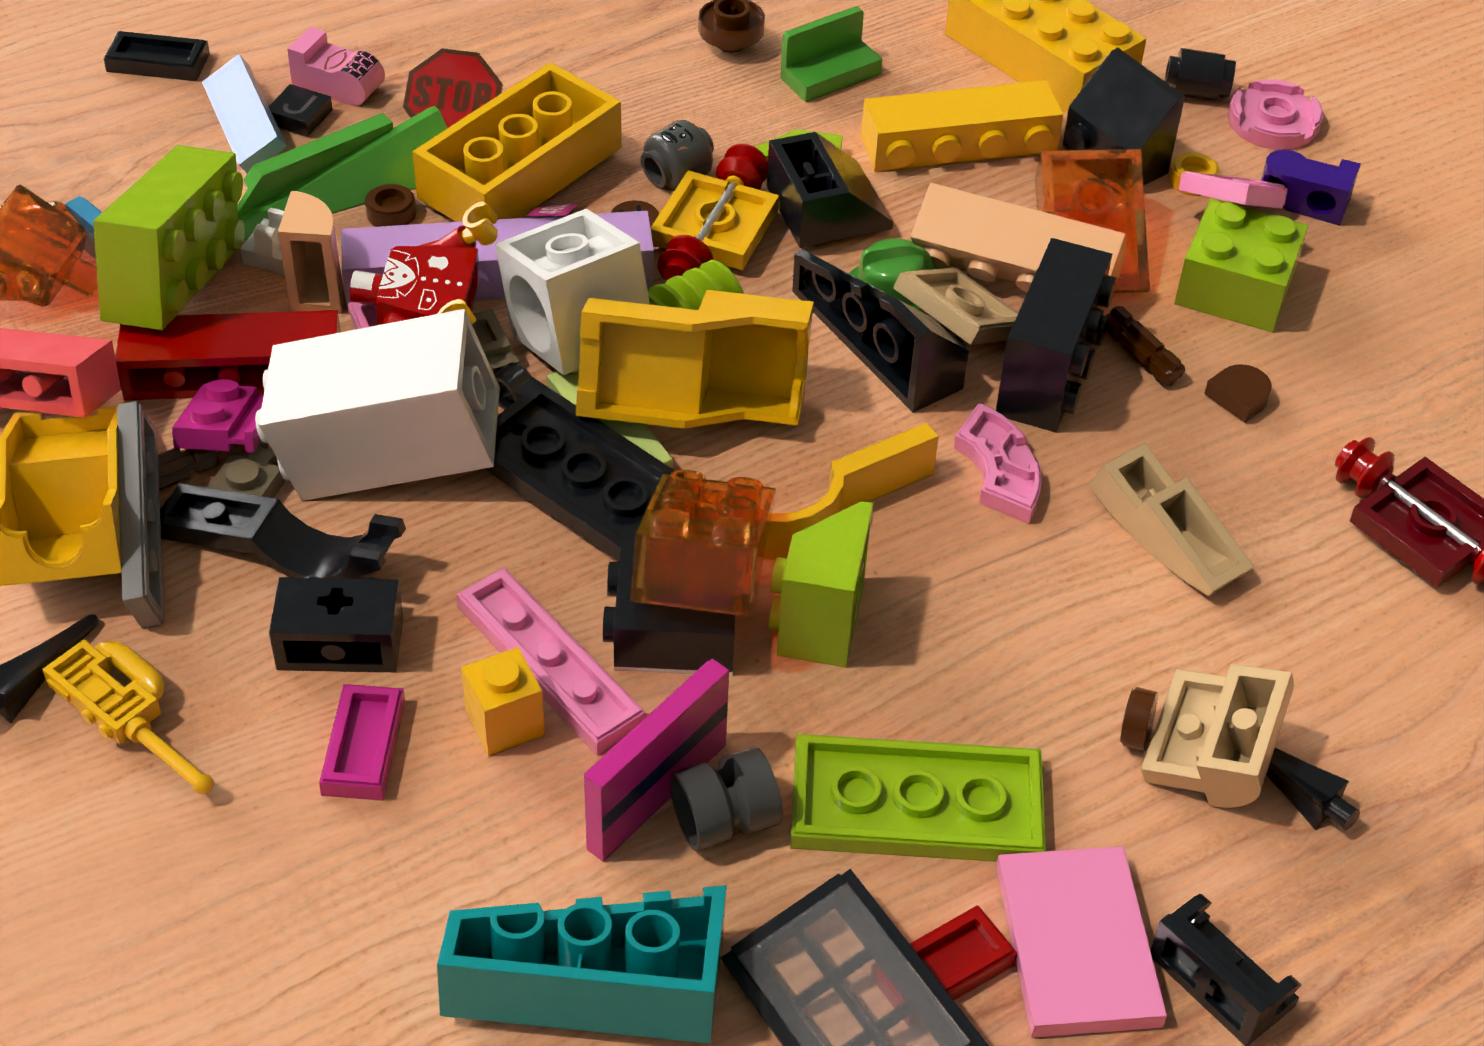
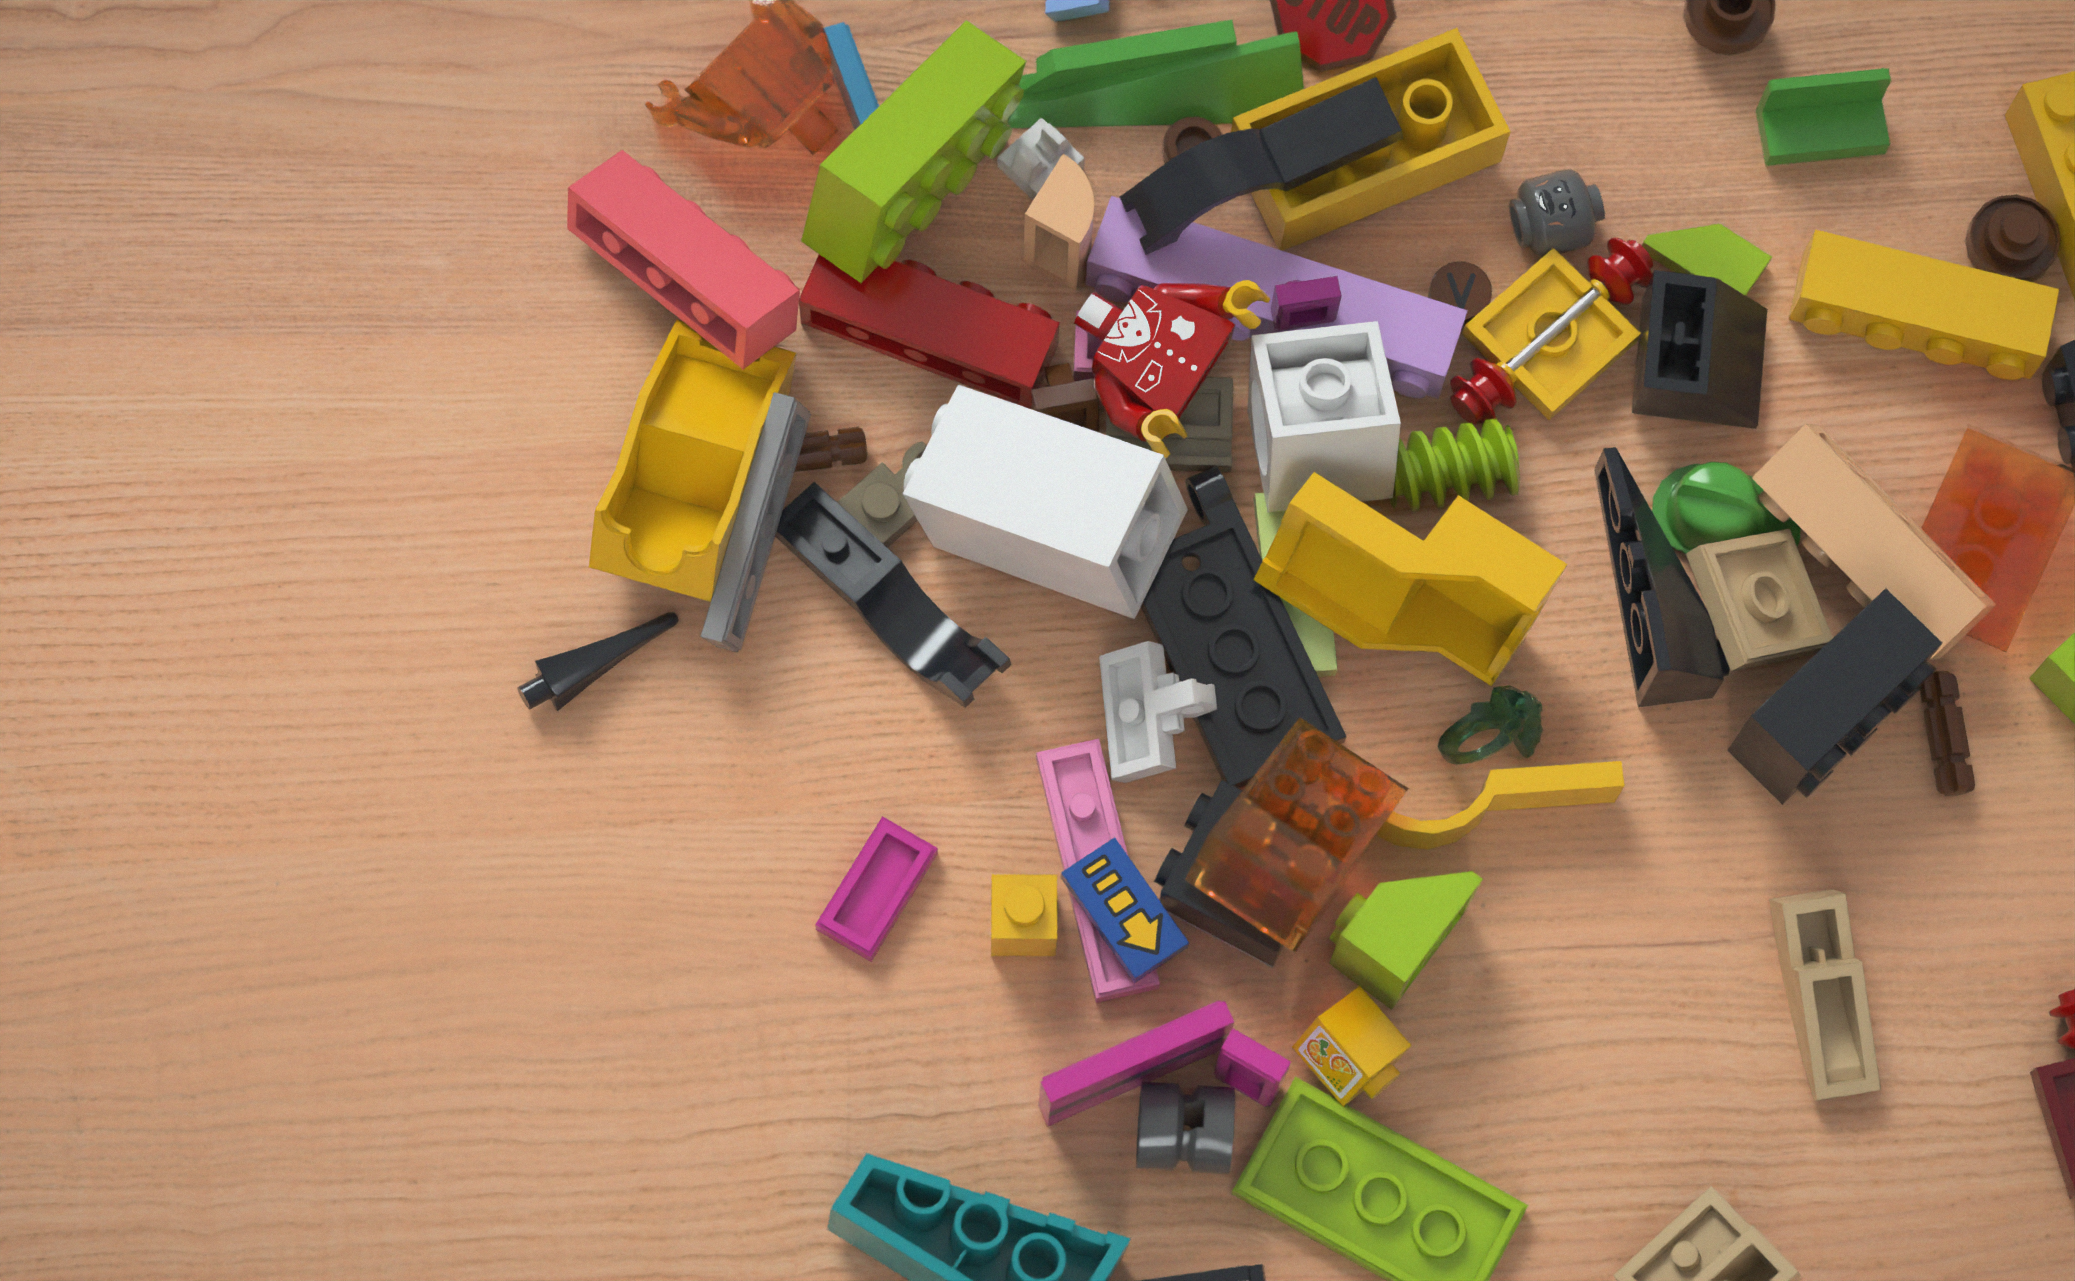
camera: 25 degrees right, 25 degrees up
yellow piece [42,639,214,794] -> none
dark pink plate [172,379,264,453] -> none
black brick [269,576,404,673] -> none
dark pink sticker [527,203,582,216] -> none
bright pink tile [954,403,1042,524] -> none
reddish brown tile [1120,687,1158,751] -> none
reddish brown tile [1204,364,1272,422] -> none
none -> blue tile [1061,837,1189,983]
none -> white hinge [1099,641,1217,783]
none -> black piece [1120,77,1403,255]
none -> dark pink tile [1213,1028,1291,1107]
none -> magenta tile [1271,276,1342,331]
none -> yellow brick [1292,986,1412,1107]
none -> clear green piece [1438,685,1543,765]
none -> reddish brown plate [1965,194,2061,282]

